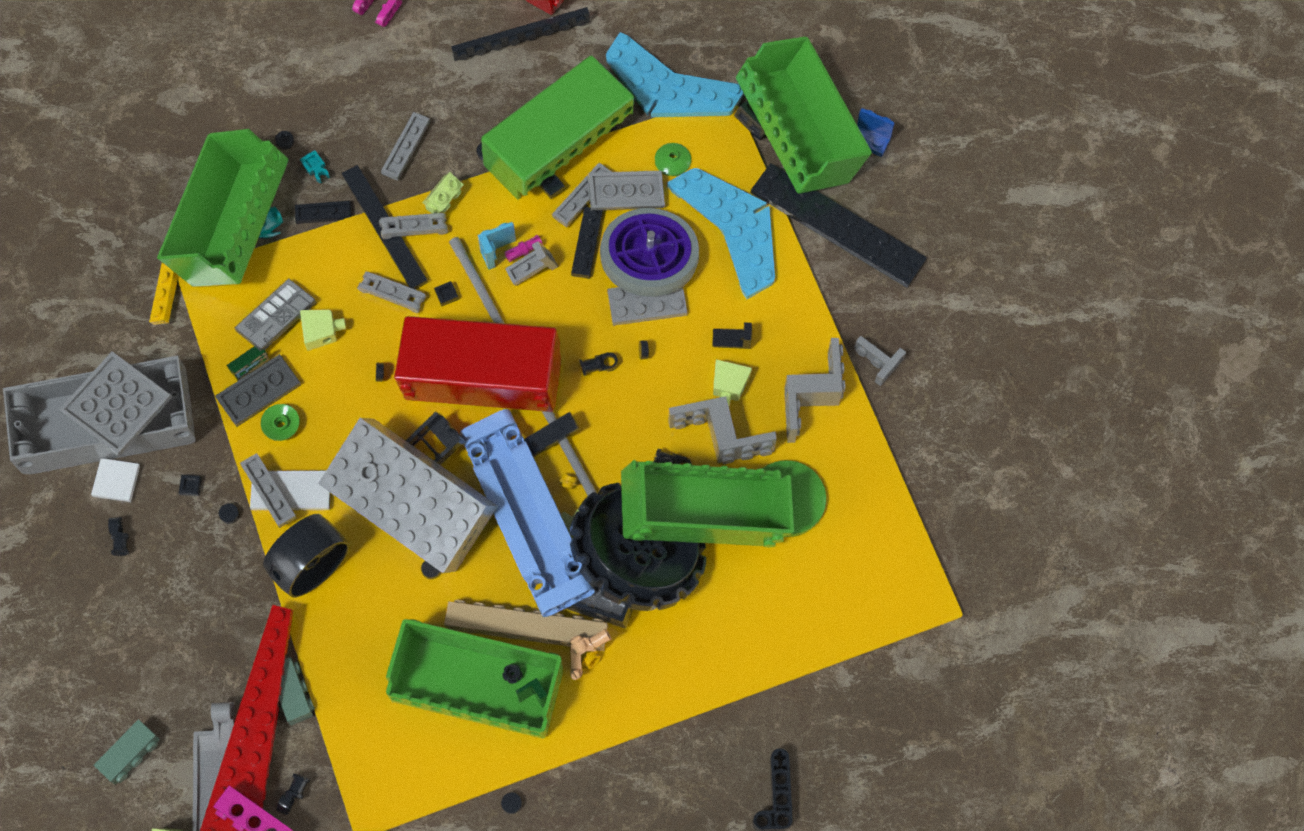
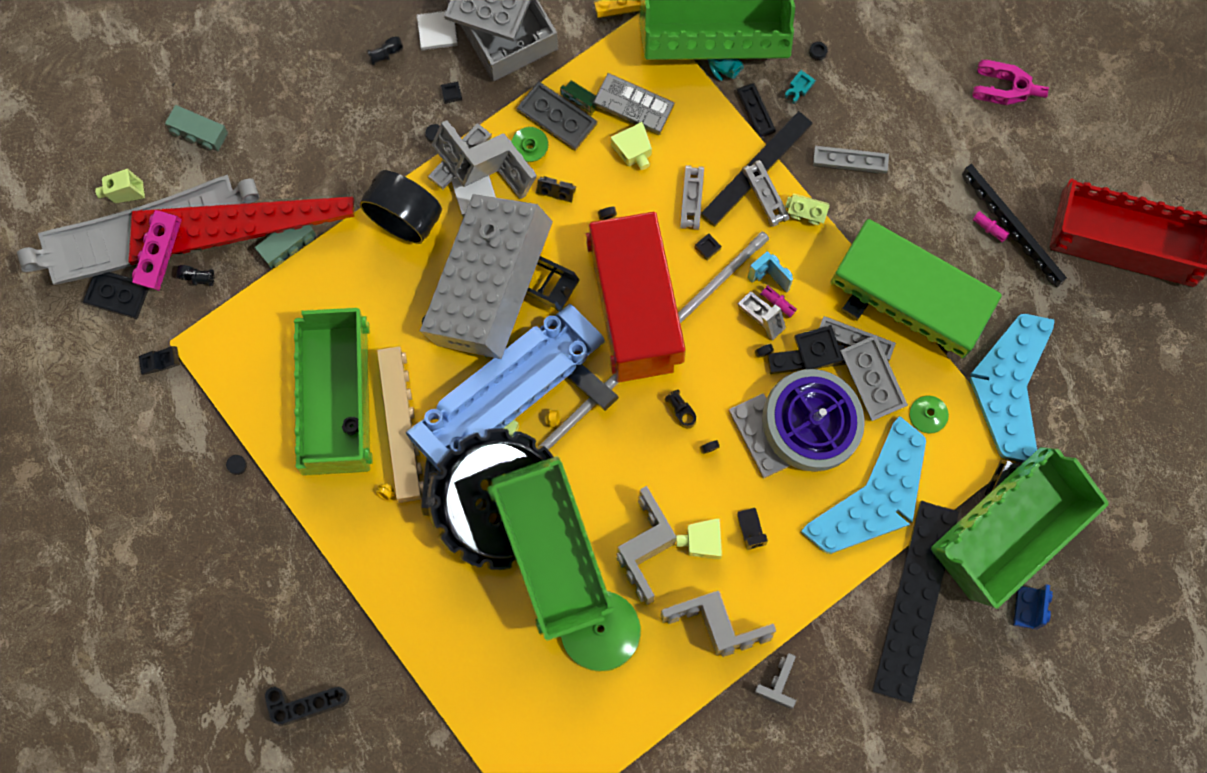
camera: 75 degrees right, 5 degrees up
dark green panel [516,678,547,708] -> none
light nougat pin [570,629,611,680] -> none
black connector [653,448,692,465] -> none
none -> light grey bracket [431,120,537,199]
none -> black hinge [536,176,576,203]
none -> black tile [754,344,774,358]
none -> black tile [794,325,843,370]
none -> dark pink pin [972,211,1010,243]

